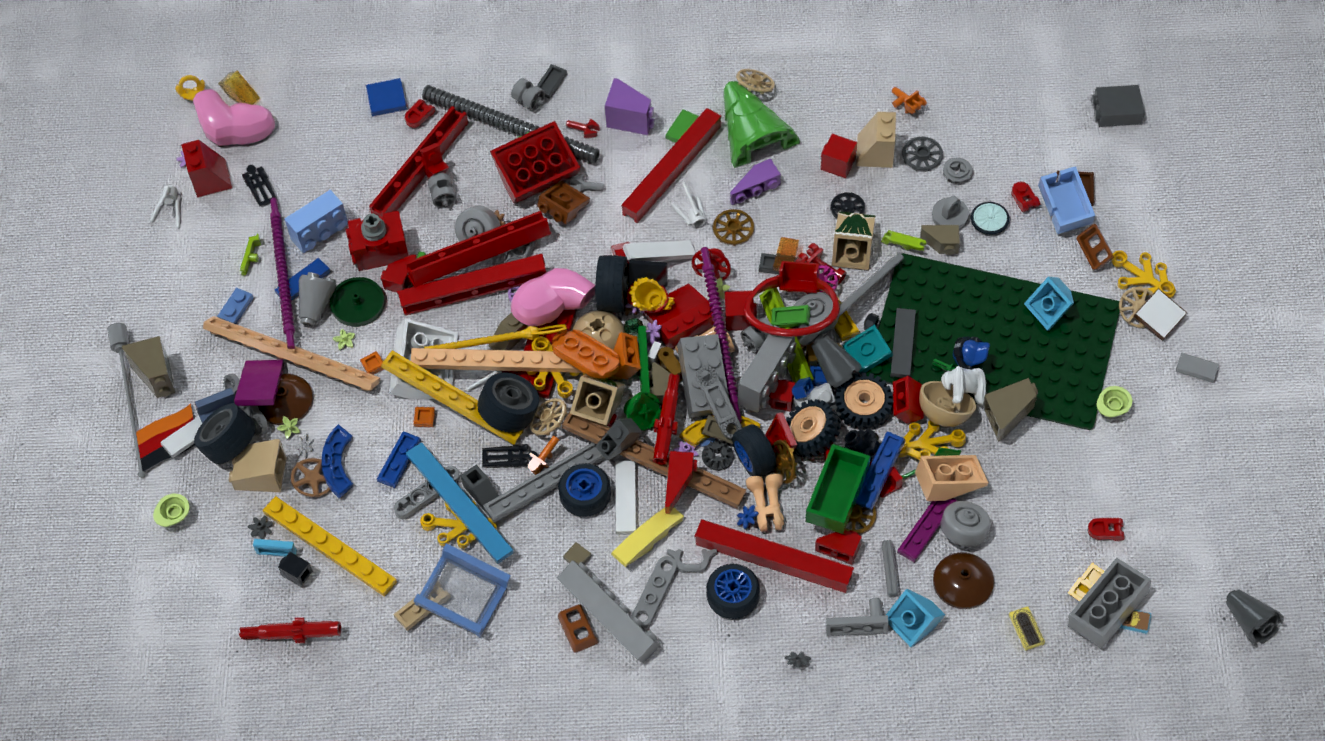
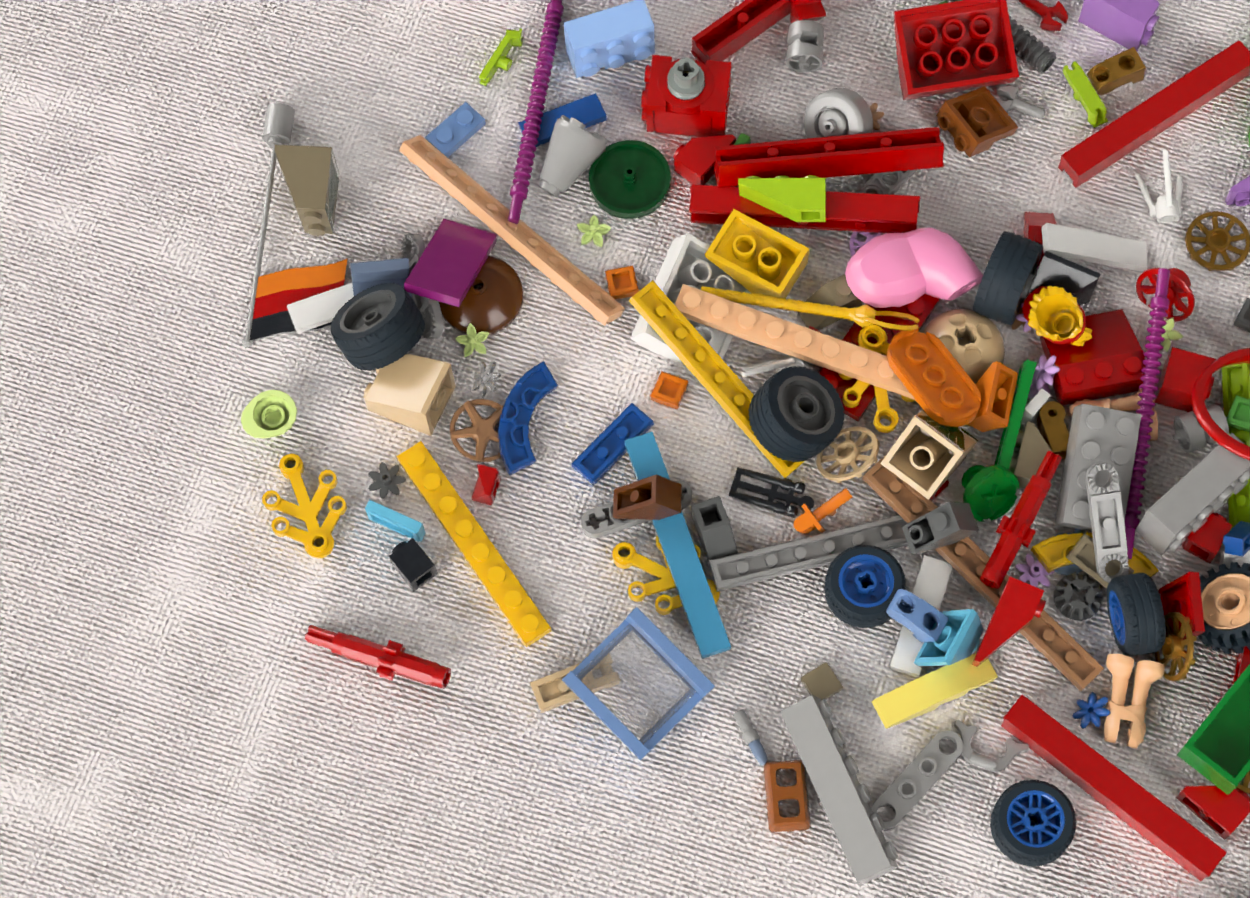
camera: 20 degrees right, 10 degrees up
clear green tile [624,318,643,335] -> none
bright green tile [665,109,698,143] -> none
none -> yellow plant [262,454,347,558]
none -> red slope [472,464,501,506]
none -> reddish brown slope [613,474,682,520]
none -> yellow slope [705,209,809,299]
none -> light grey piece [733,709,768,766]
none -> lime slope [738,175,826,222]
none -> medium blue leg [886,589,949,643]
none -> medium azure slope [913,609,984,666]
none -> lime piece [1062,61,1108,128]
none -> pearl gold leg [1087,47,1146,95]

